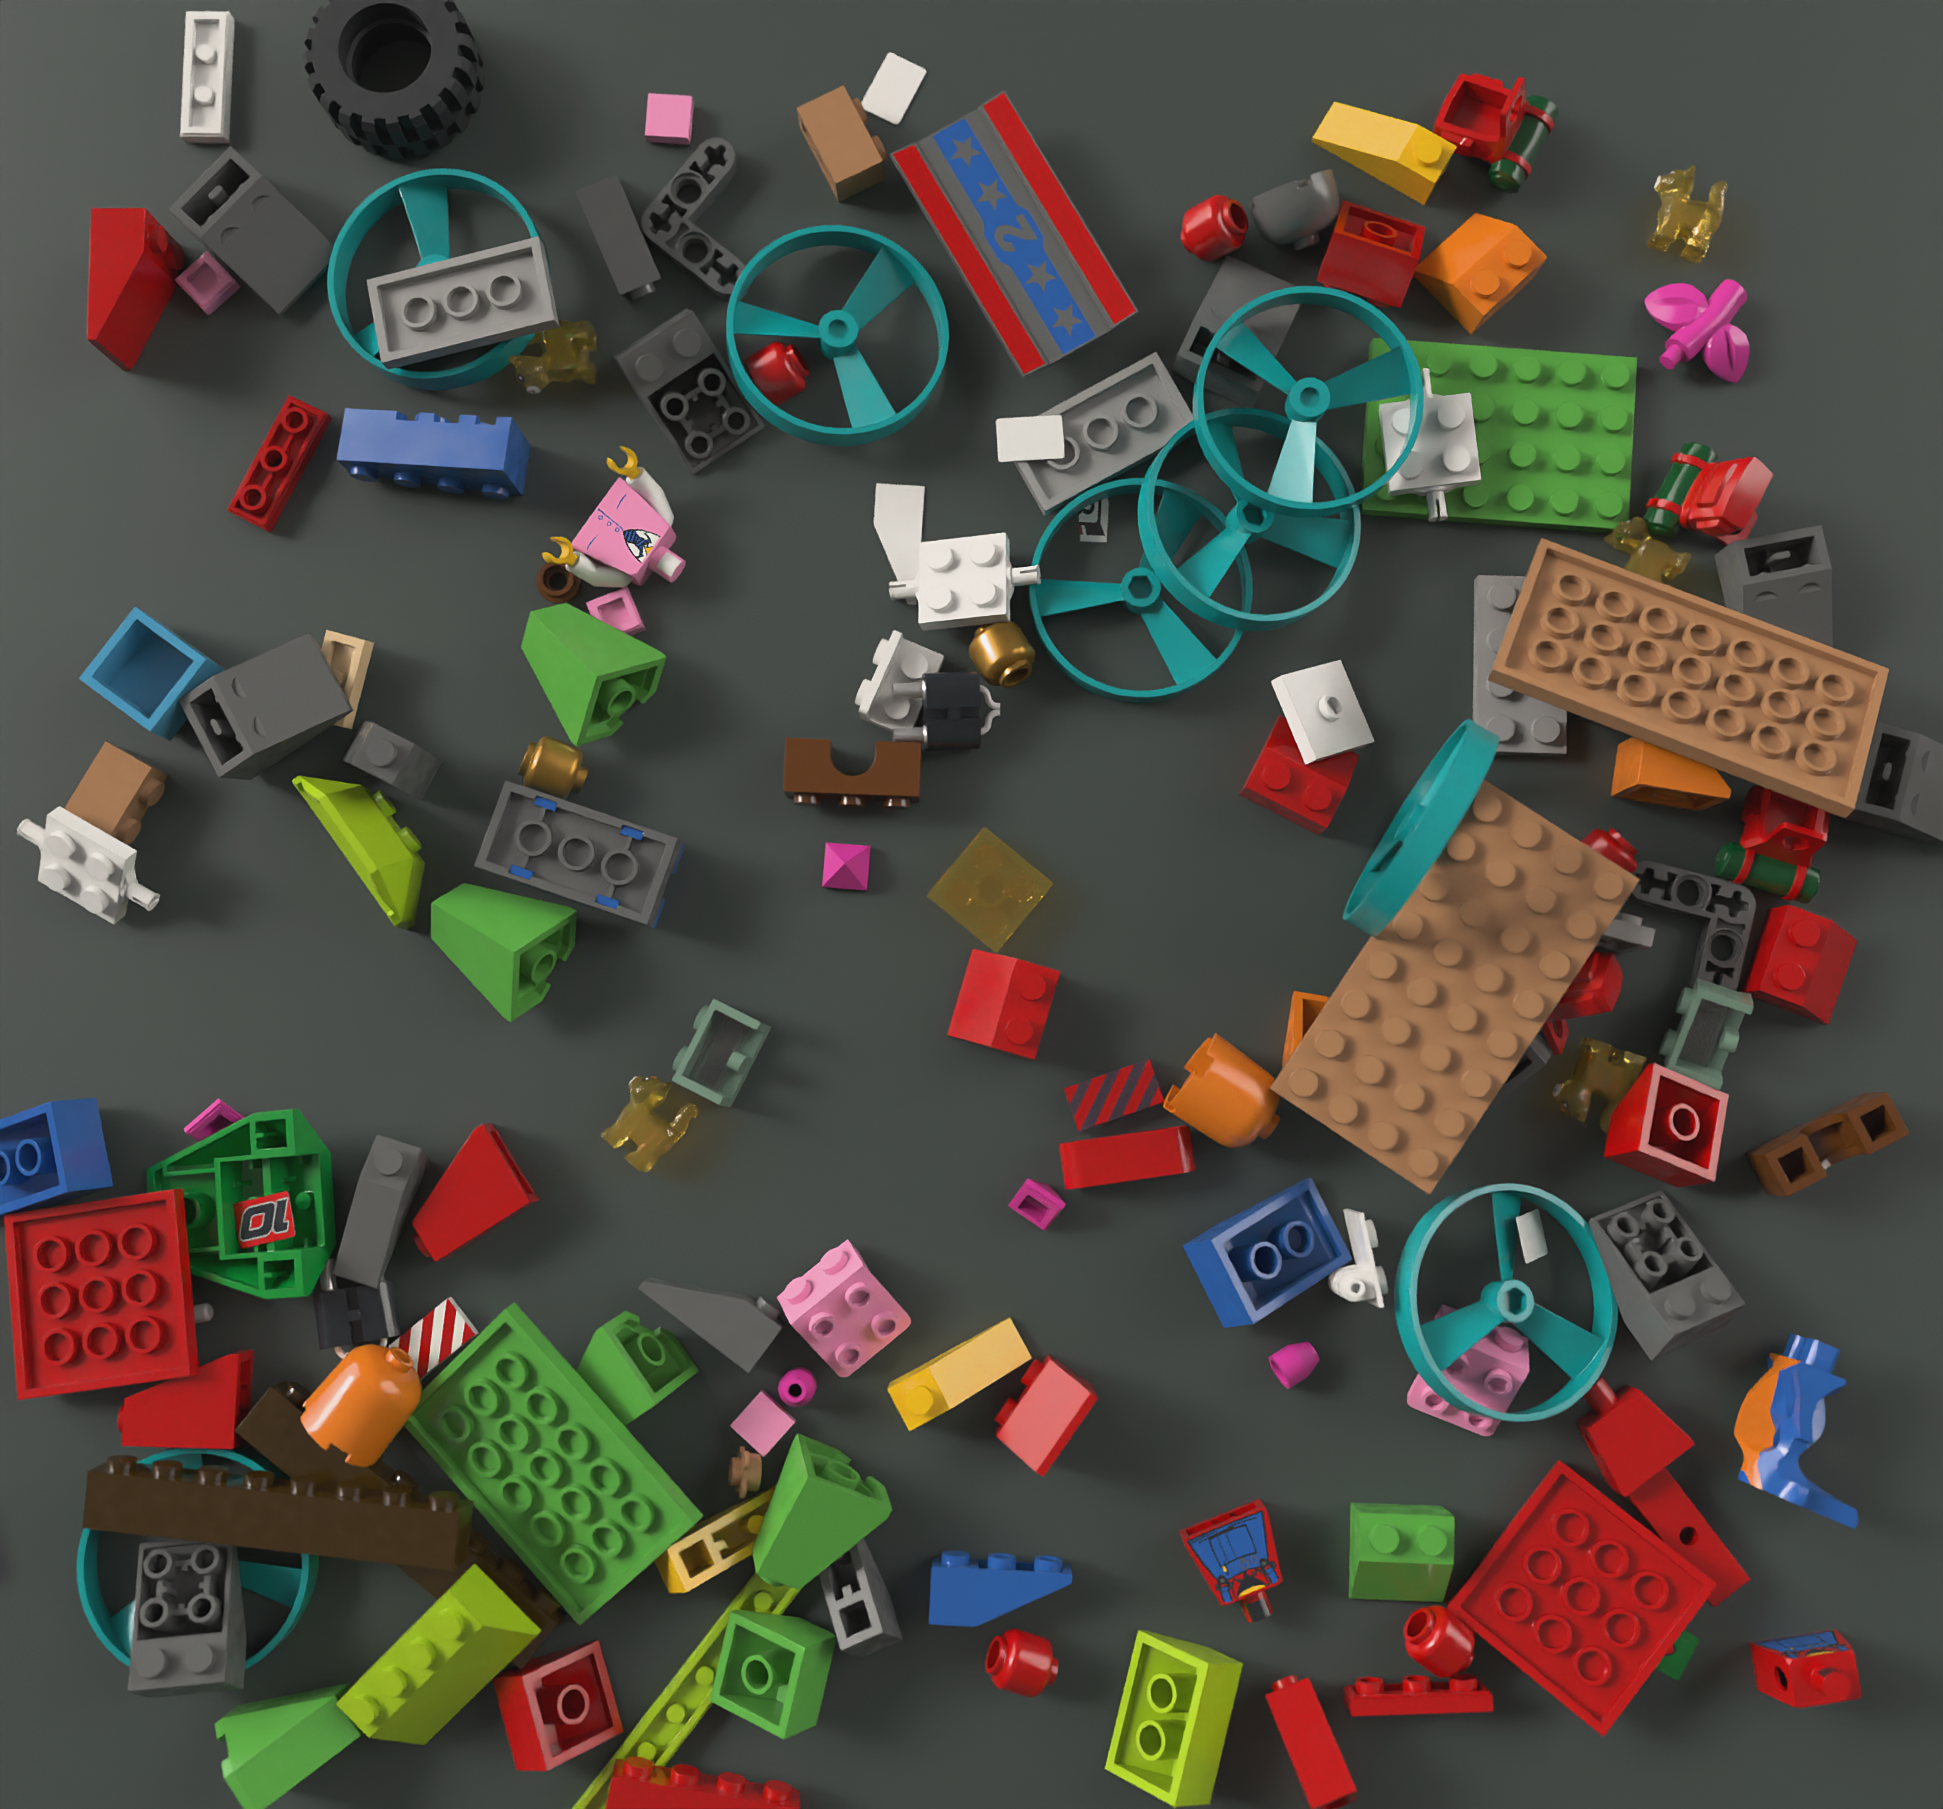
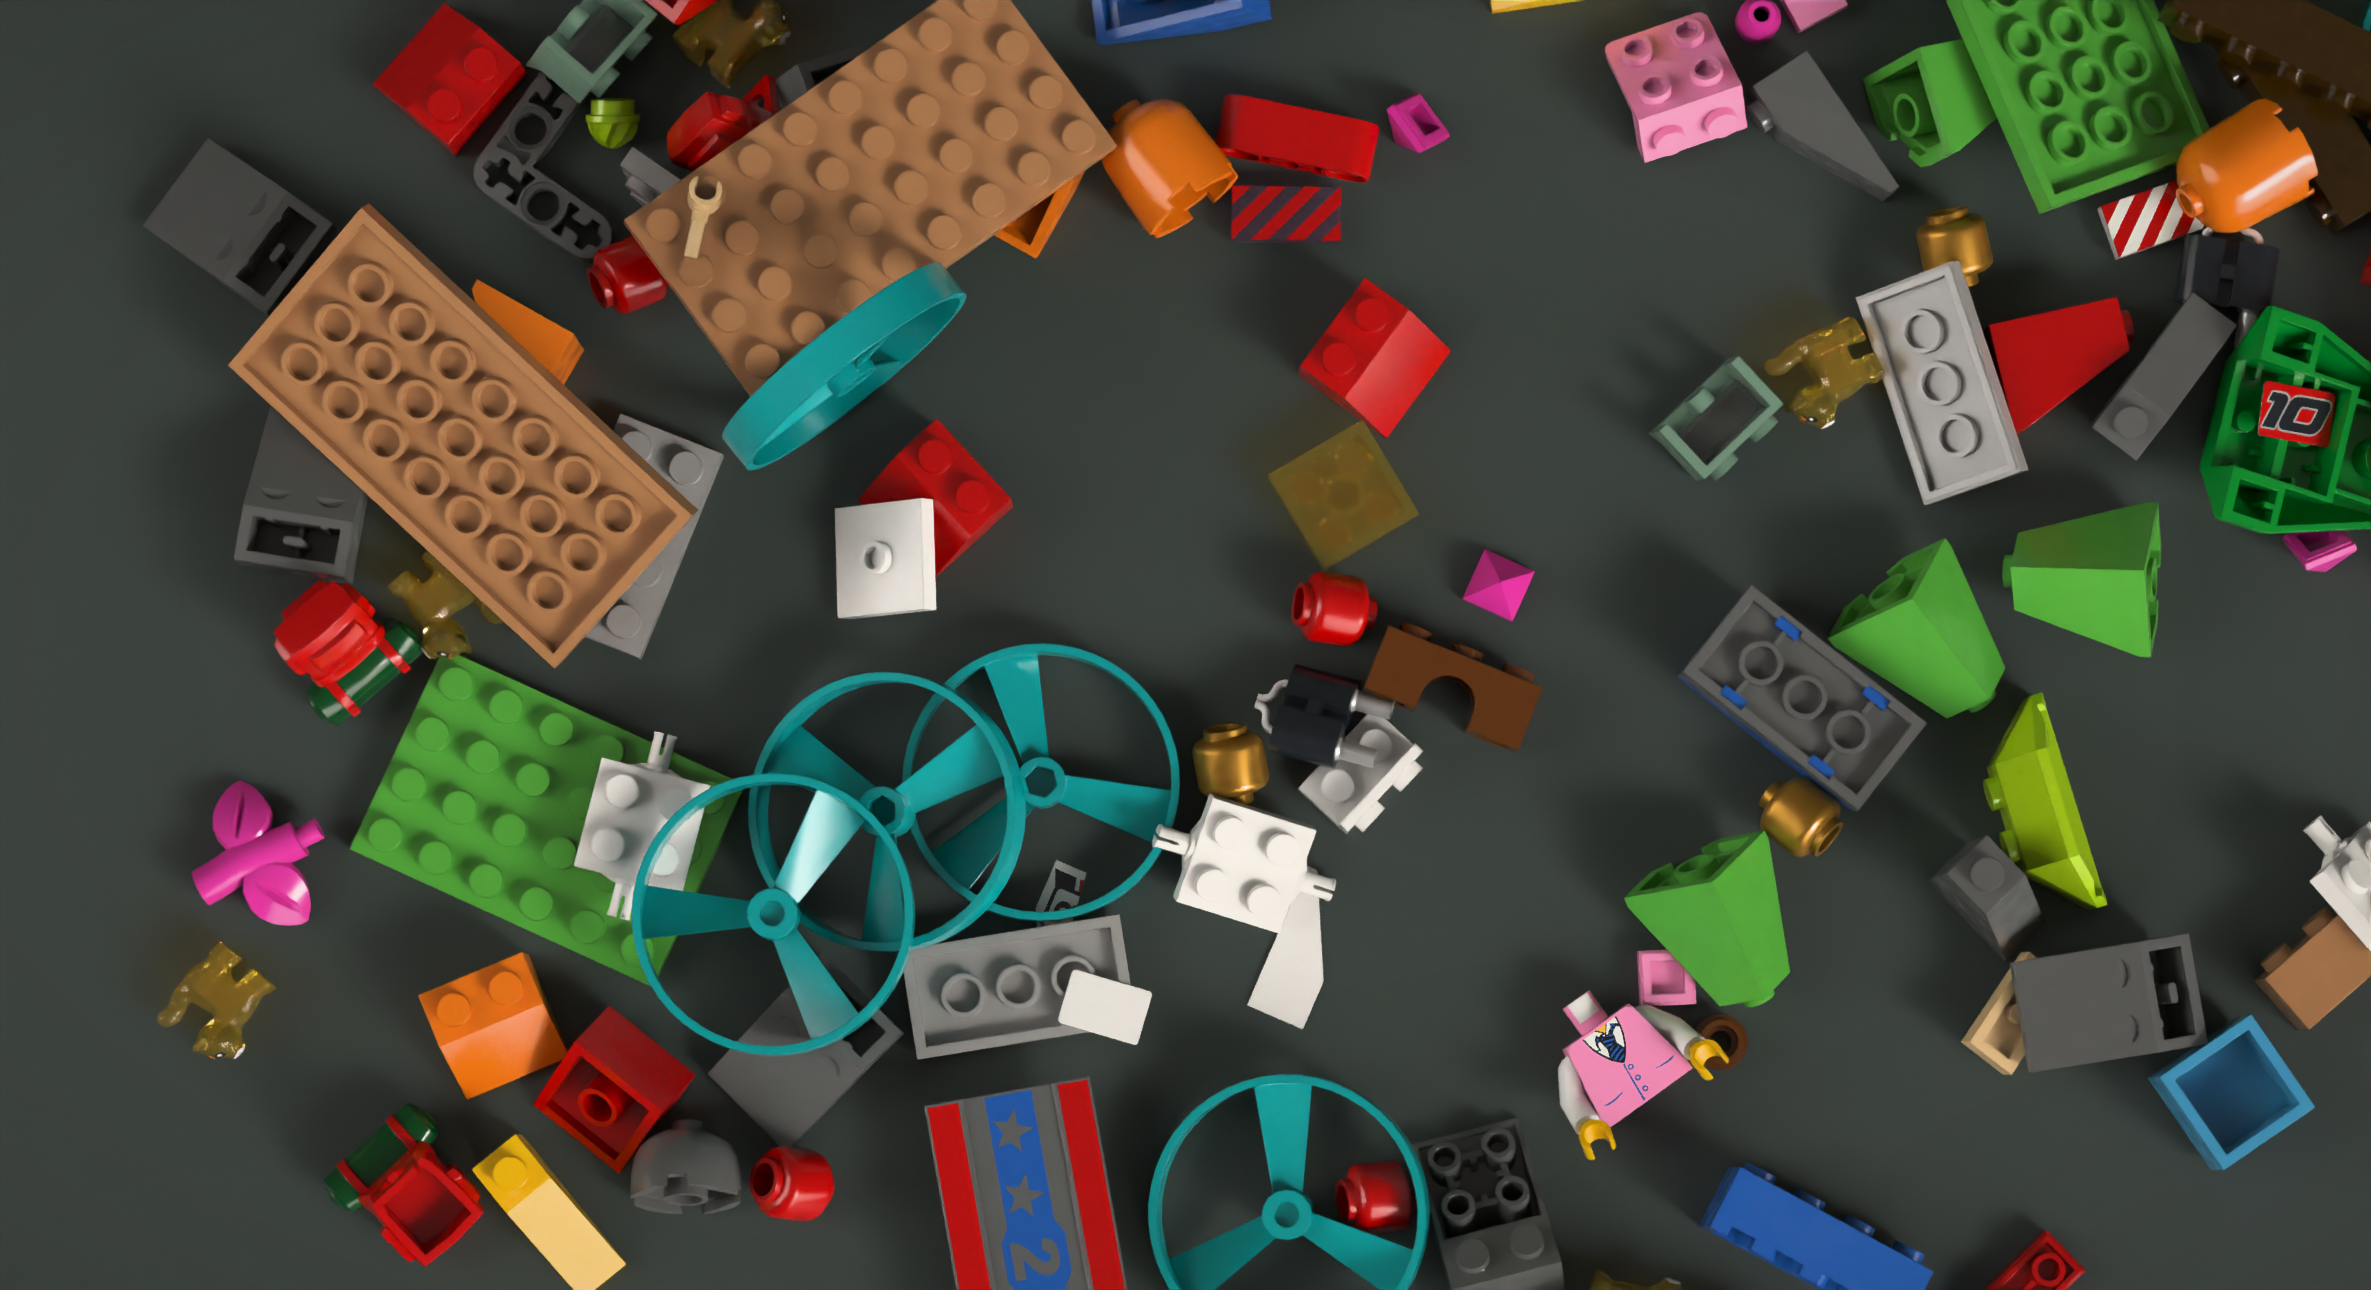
camera: 170 degrees left, 0 degrees up
red piece [1715,784,1830,904] -> none
none -> lime plate [585,98,640,149]
none -> tan hand [684,176,722,259]
none -> red head [1292,571,1377,647]
none -> light grey tile [1856,261,2029,505]
none -> pearl gold head [1916,206,1993,287]
none -> bright green slope [2002,502,2161,657]

